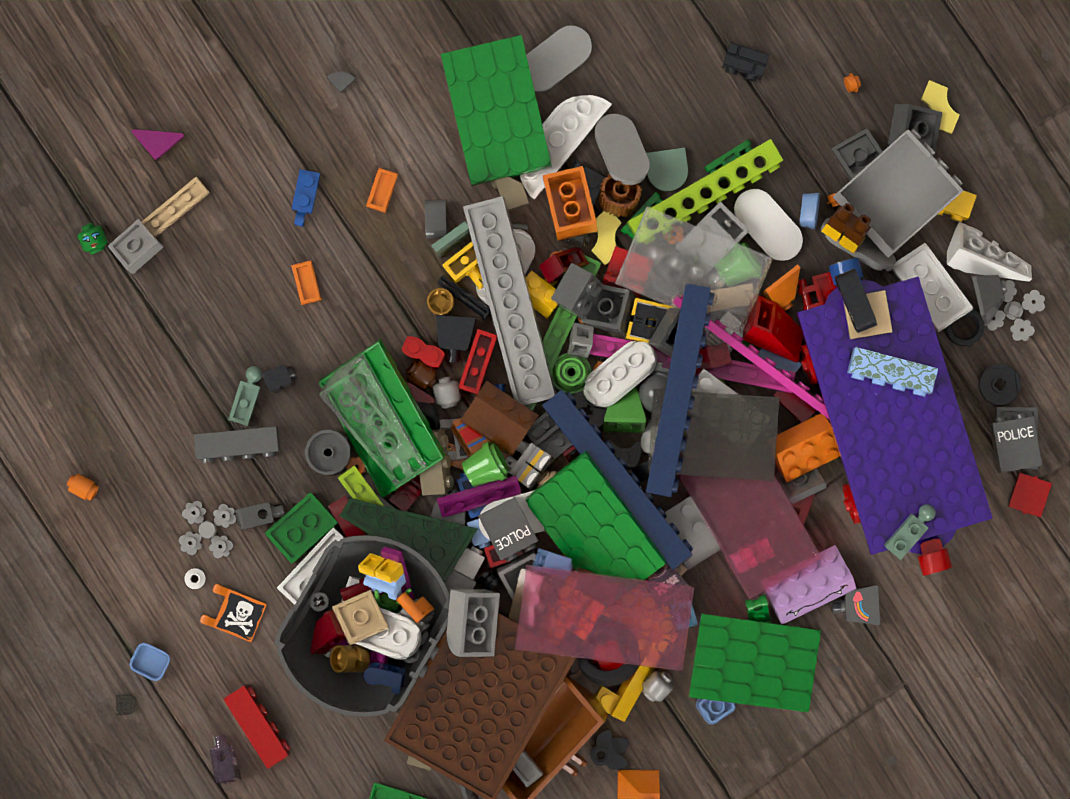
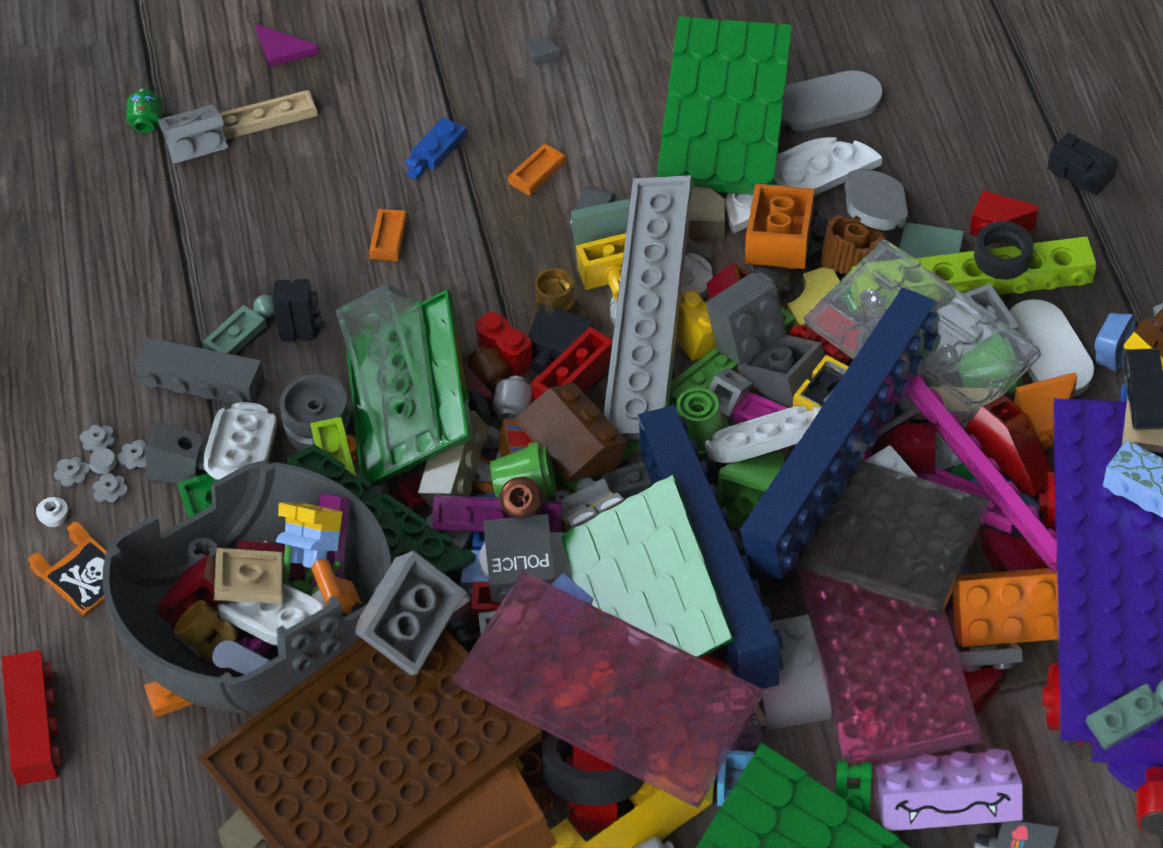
camera: 20 degrees right, 35 degrees down
black axle [438,274,491,321] -> none
none -> white tile [204,402,277,480]
none -> copper head [500,476,544,519]
none -> red slope [970,190,1040,236]
none -> black tyre [974,221,1033,280]

